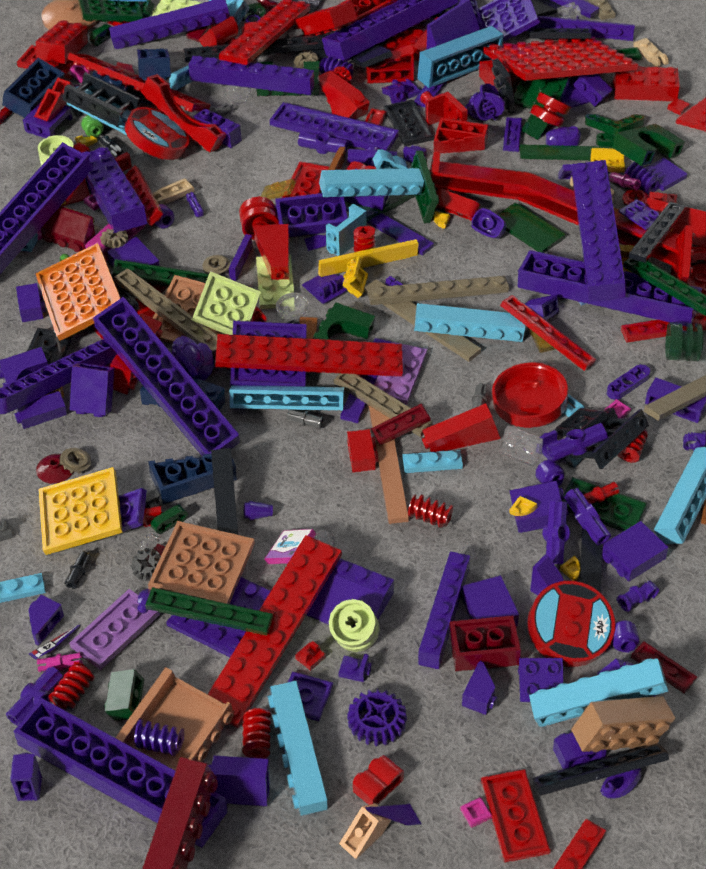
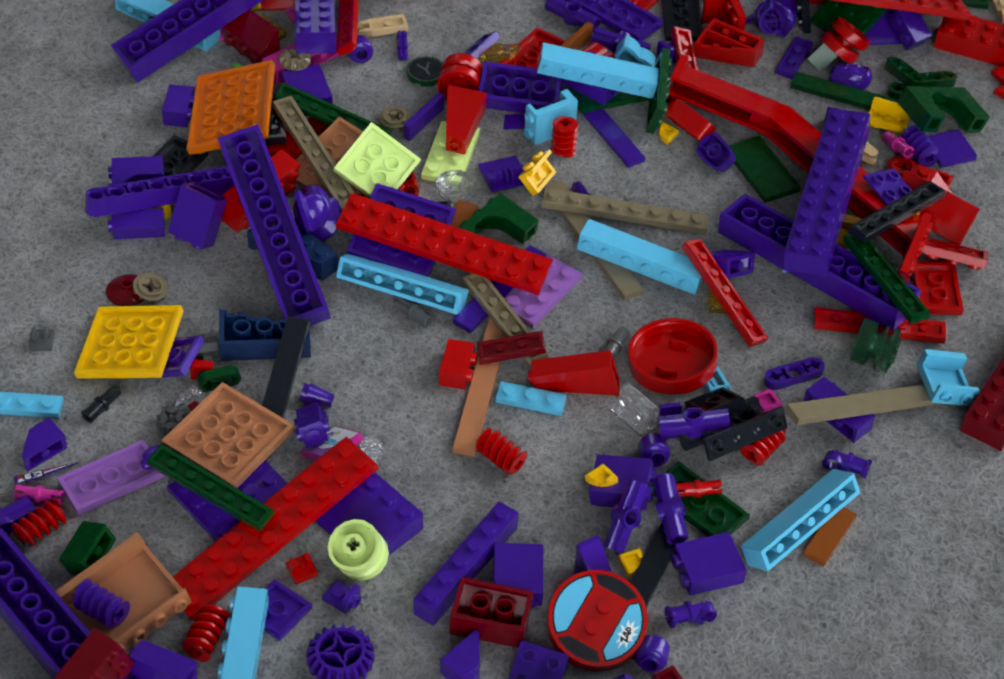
camera: 15 degrees right, 0 degrees up
yellow tile [318,239,419,277] -> none
none -> dark purple brick [294,402,331,448]
none -> black tile [407,56,442,87]
none -> tile [464,32,500,59]
none -> red tile [671,27,698,70]

